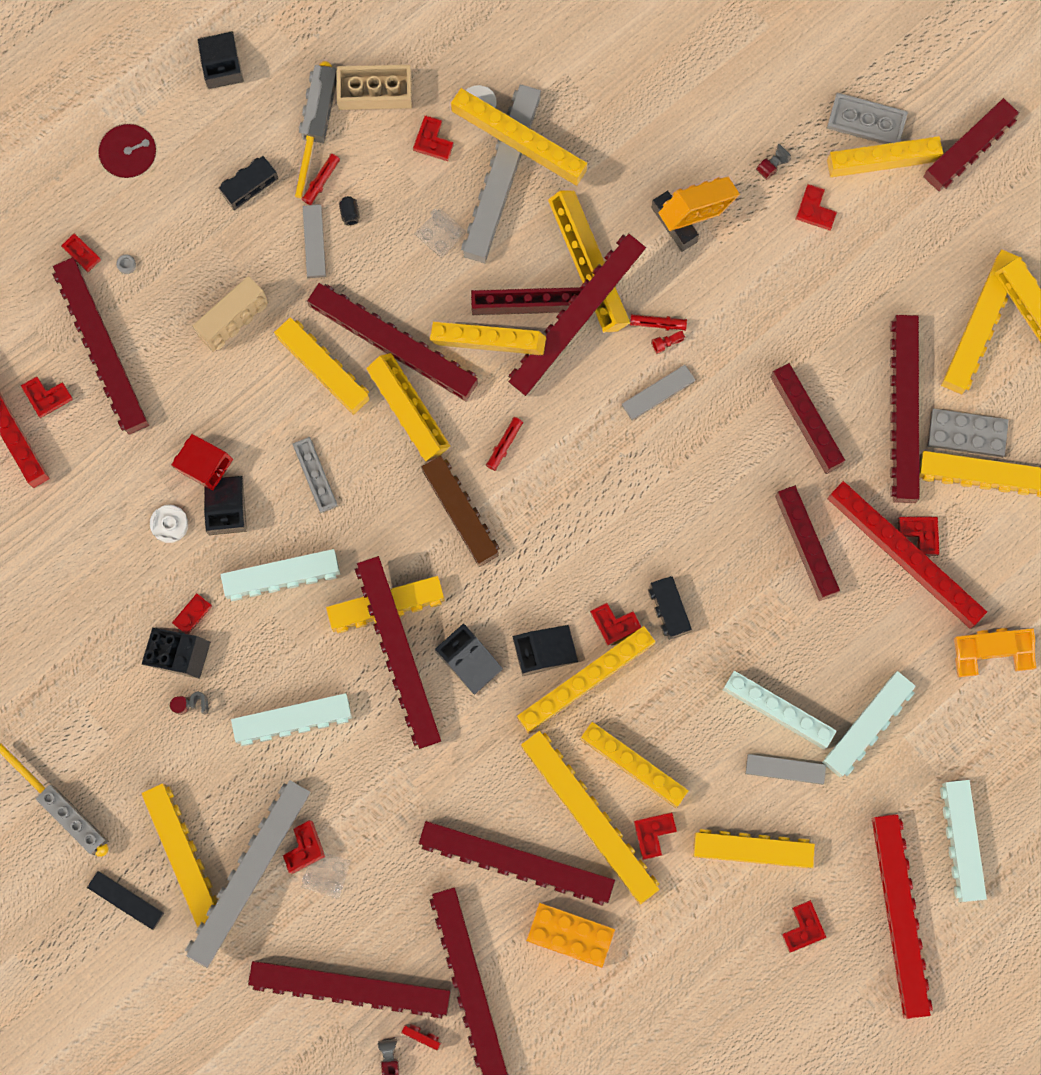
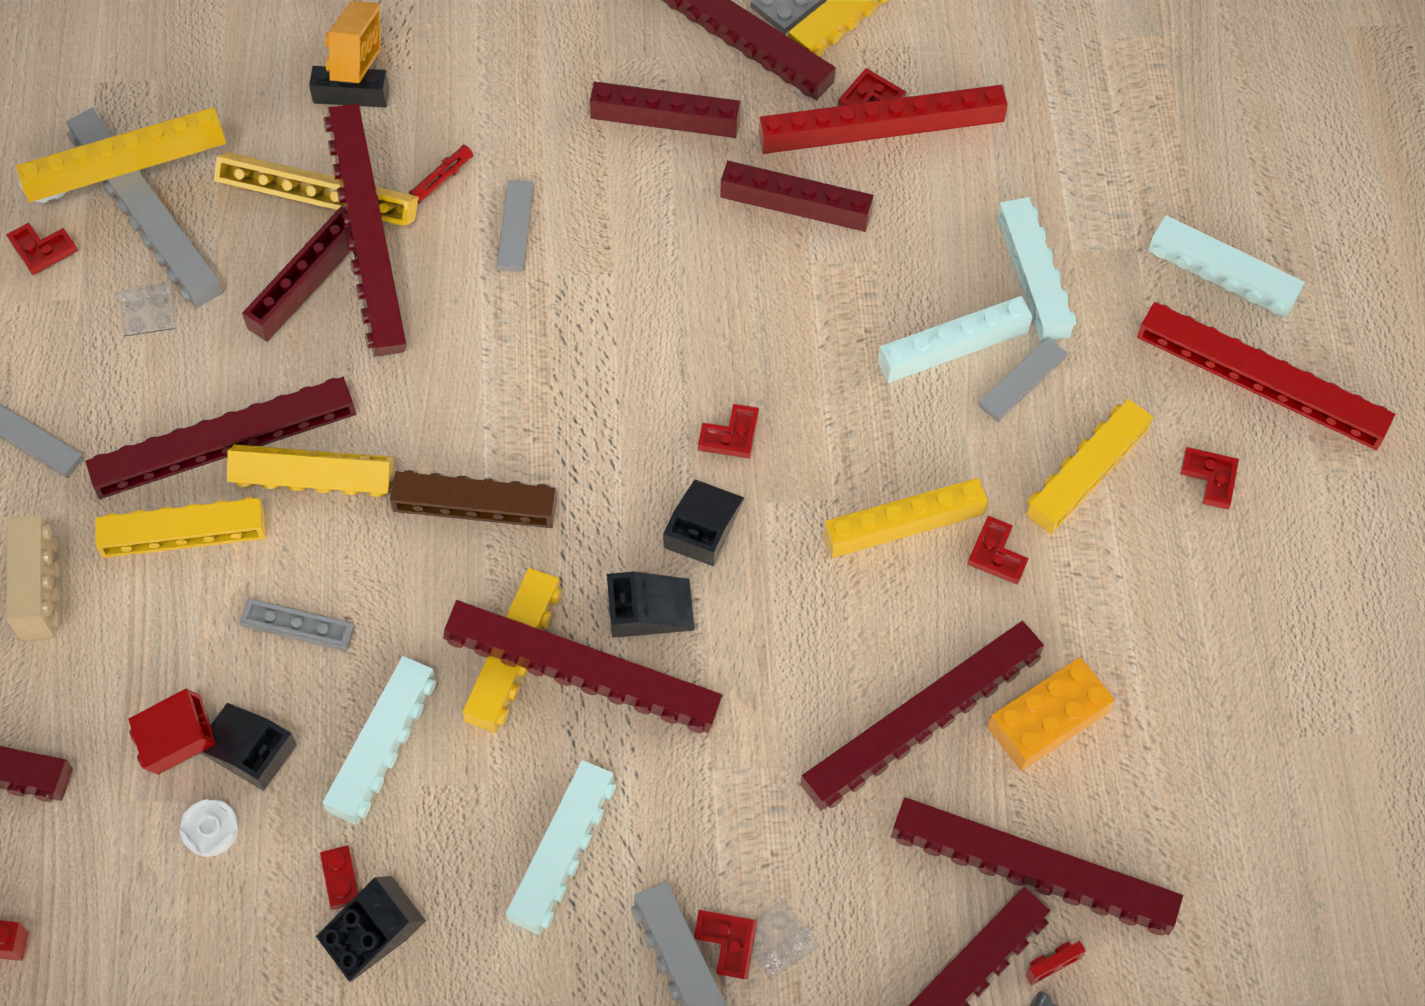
camera: 55 degrees left, 15 degrees down
leg [169,691,208,715] -> none
black brick [339,196,360,226] -> none
yellow brick [430,322,546,355] -> none
red pin [486,417,524,471] -> none
yellow brick [517,626,656,734] -> none
yellow brick [521,731,660,905] -> none
black brick [648,576,692,640] -> none
red piece [651,331,686,355] -> none
light orange bracket [954,628,1037,678] -> none

